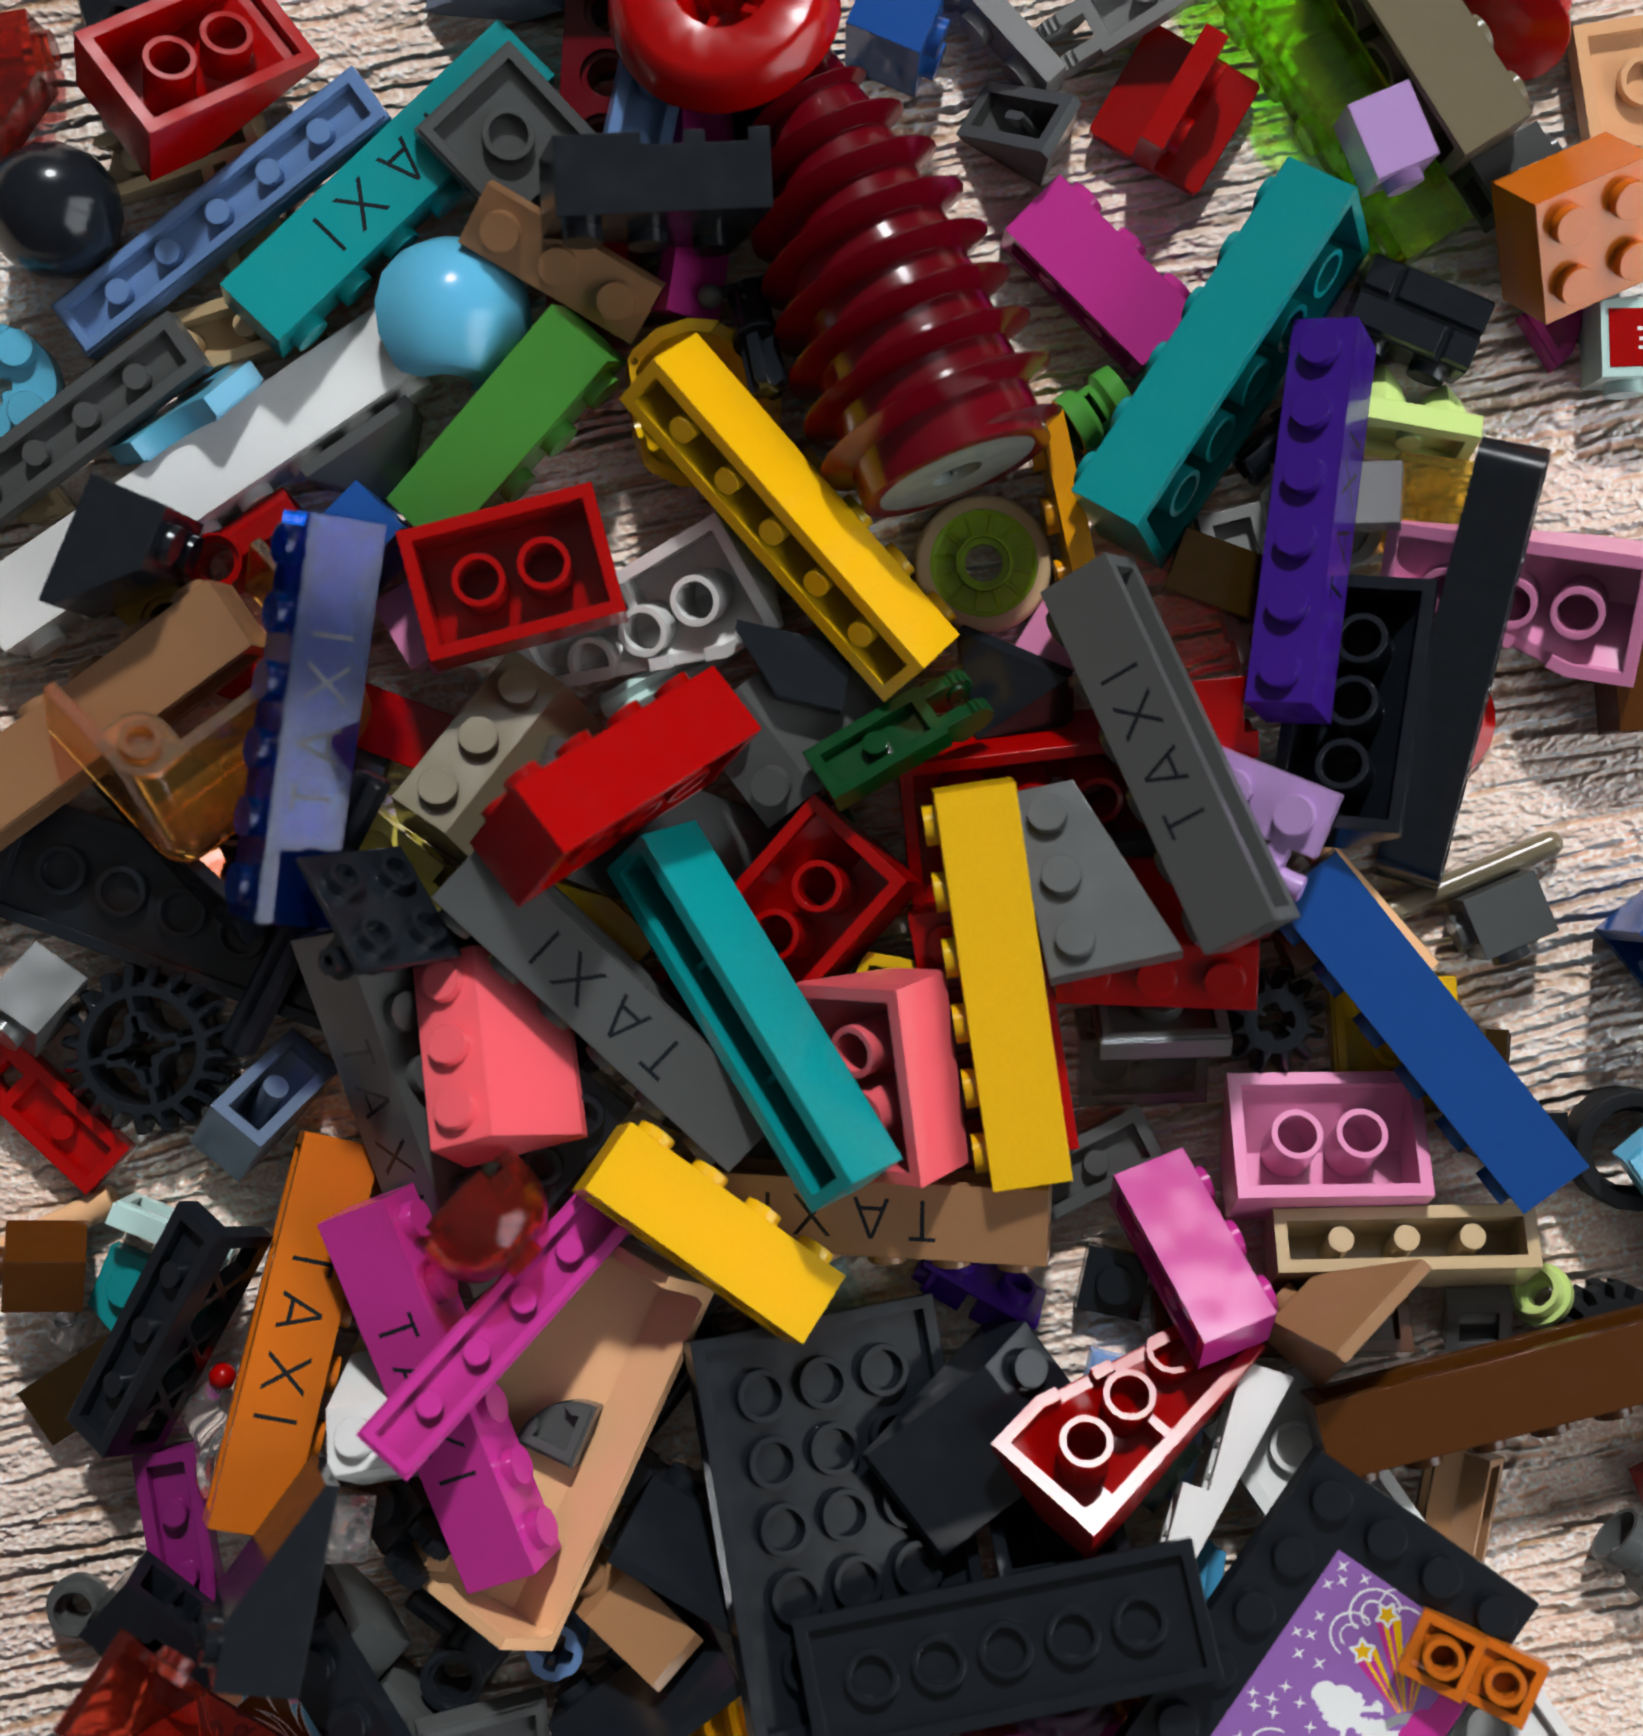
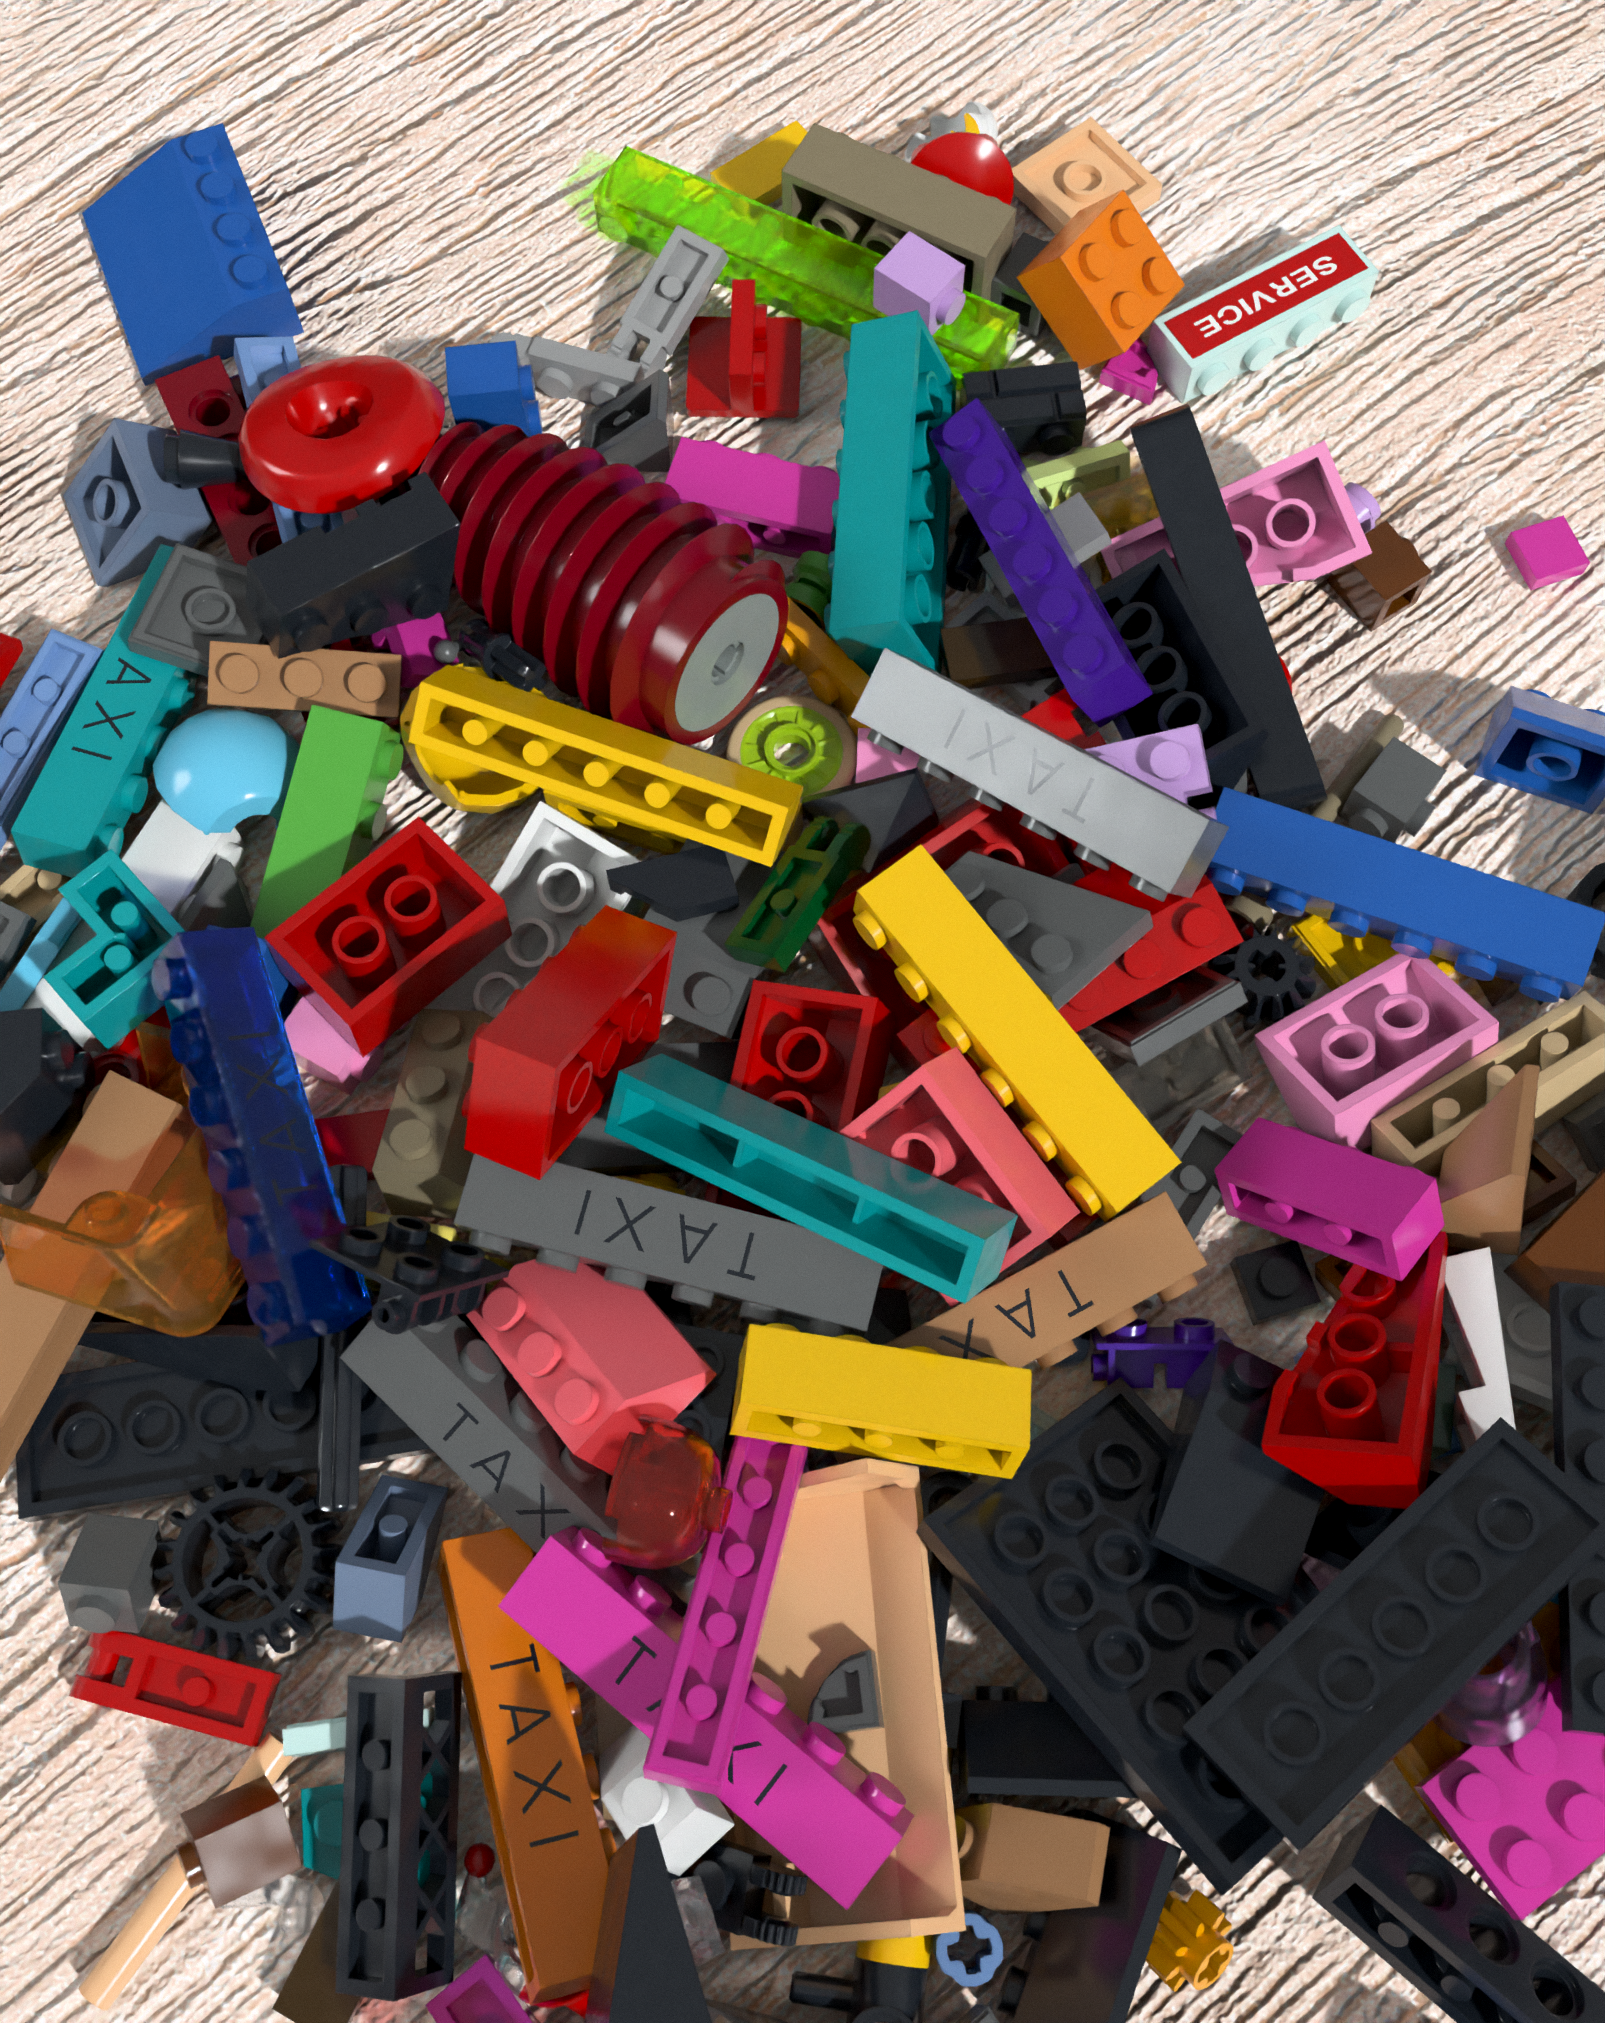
camera: 25 degrees left, 20 degrees down
none -> teal brick [43,848,198,1049]

